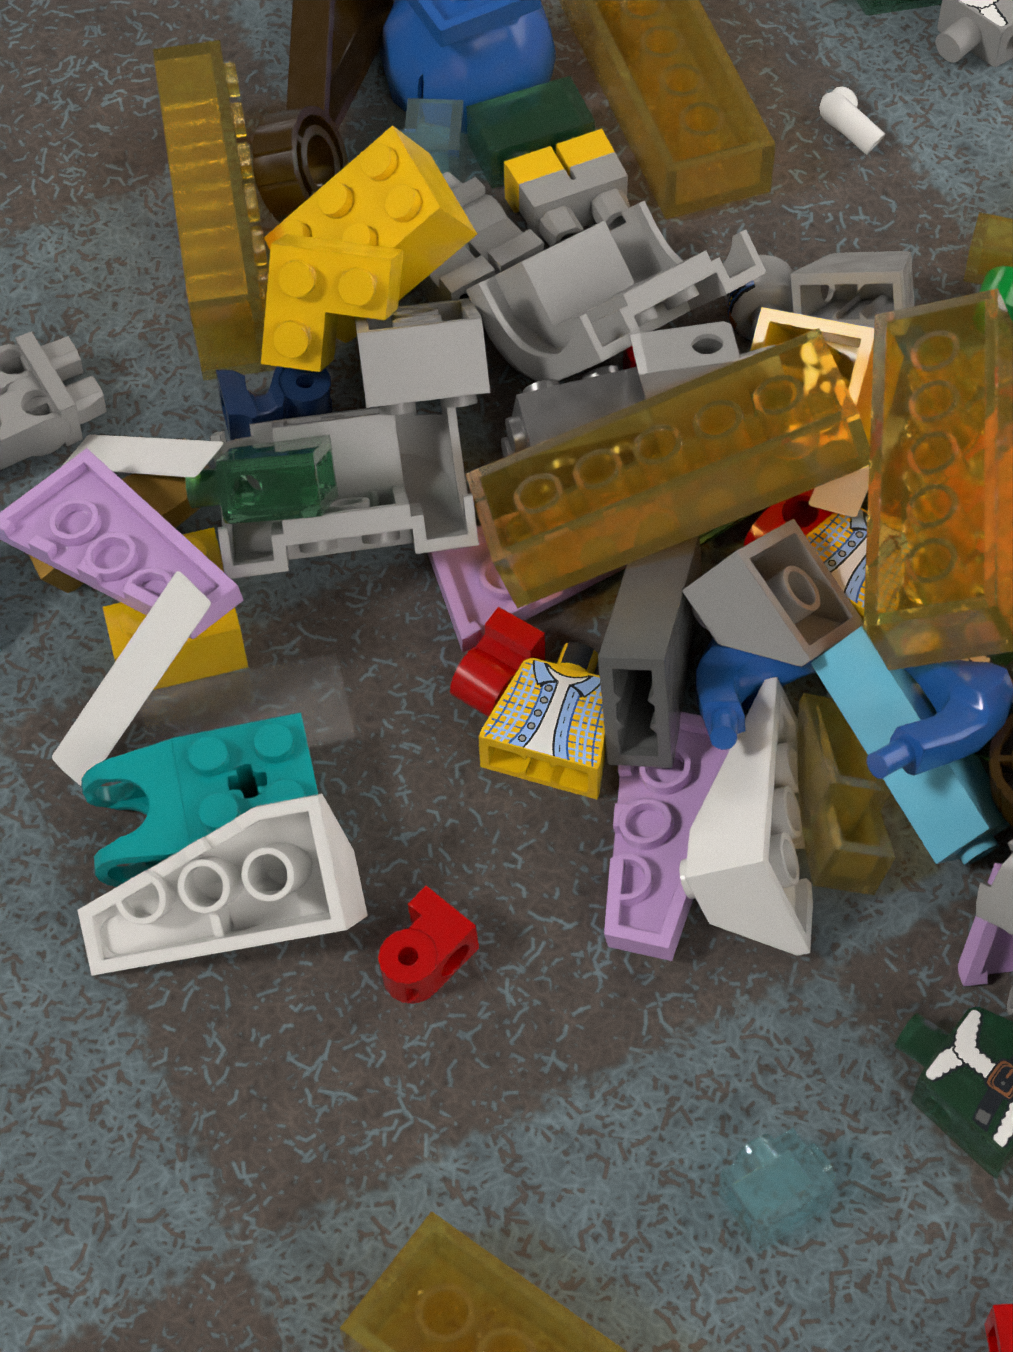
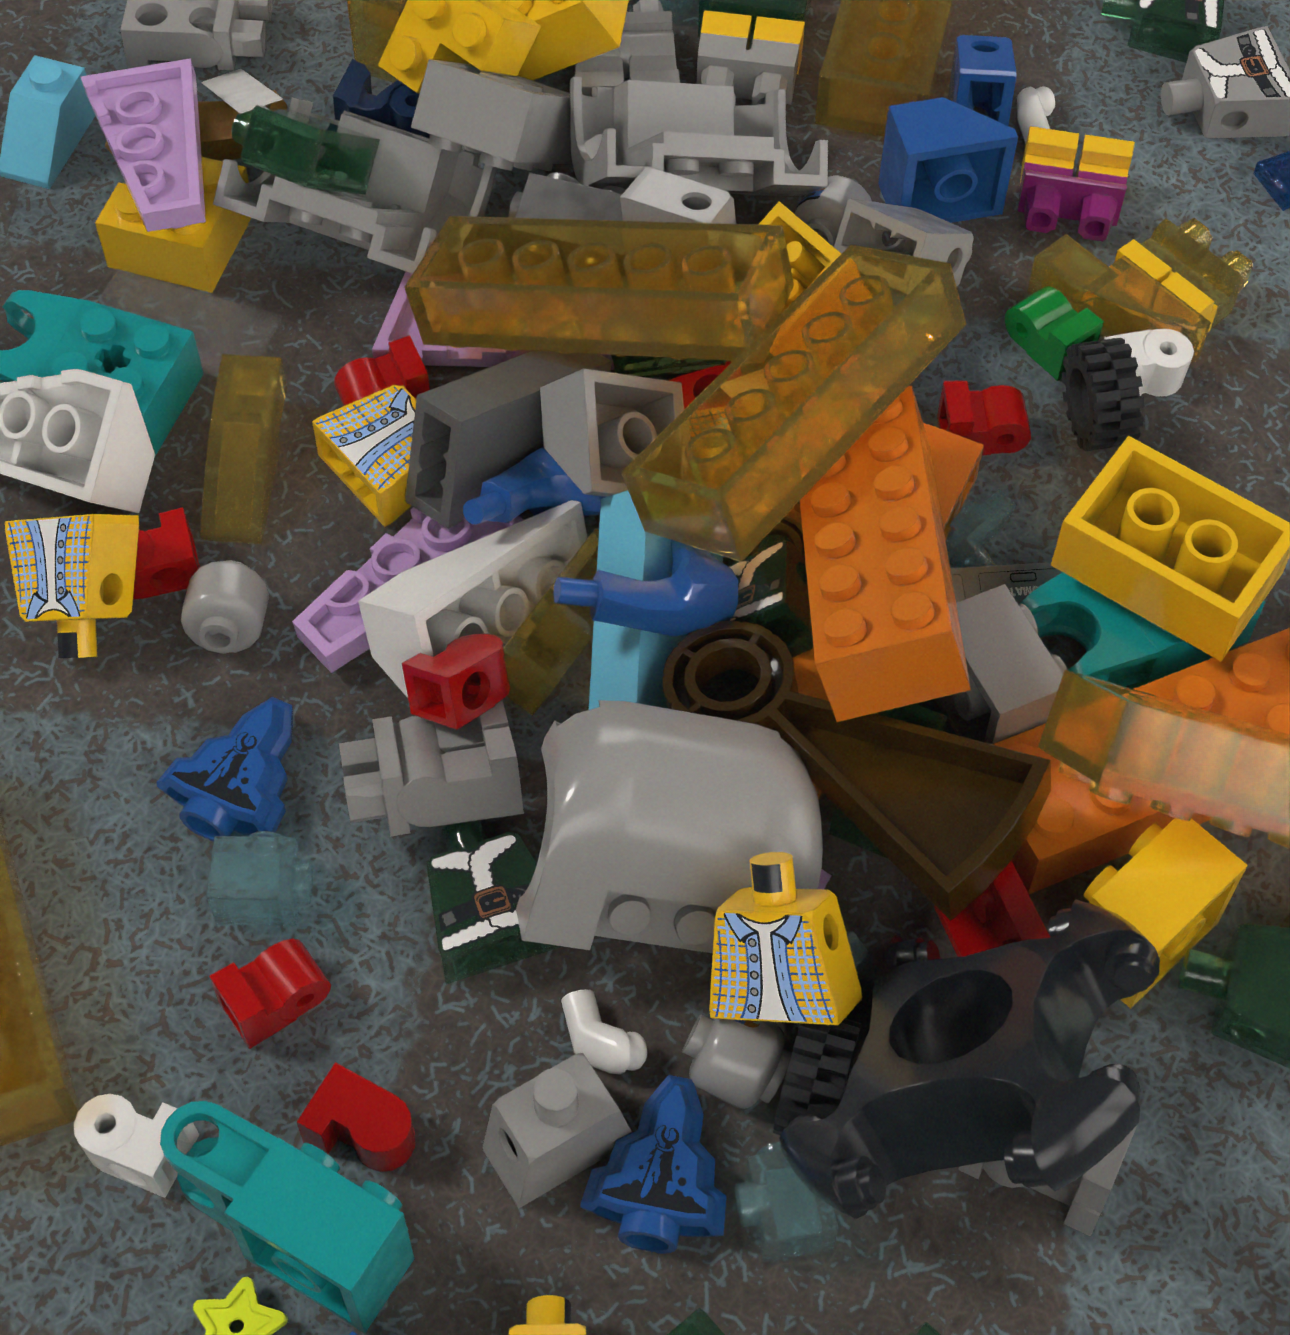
camera: 30 degrees right, 0 degrees up
white sticker [52,571,211,786] -> none
none -> torso [5,514,139,658]
none -> blue rock [156,697,294,844]
none -> light grey head [181,560,269,654]
none -> clear yellow slope [200,354,287,544]
none -> red leg [209,938,331,1049]
none -> light grey hips [339,700,524,837]
none -> red leg [401,634,510,730]
none -> blue slope [878,97,1018,223]
none -> blue torso [948,35,1017,126]
none -> magenta hips [1018,126,1135,242]

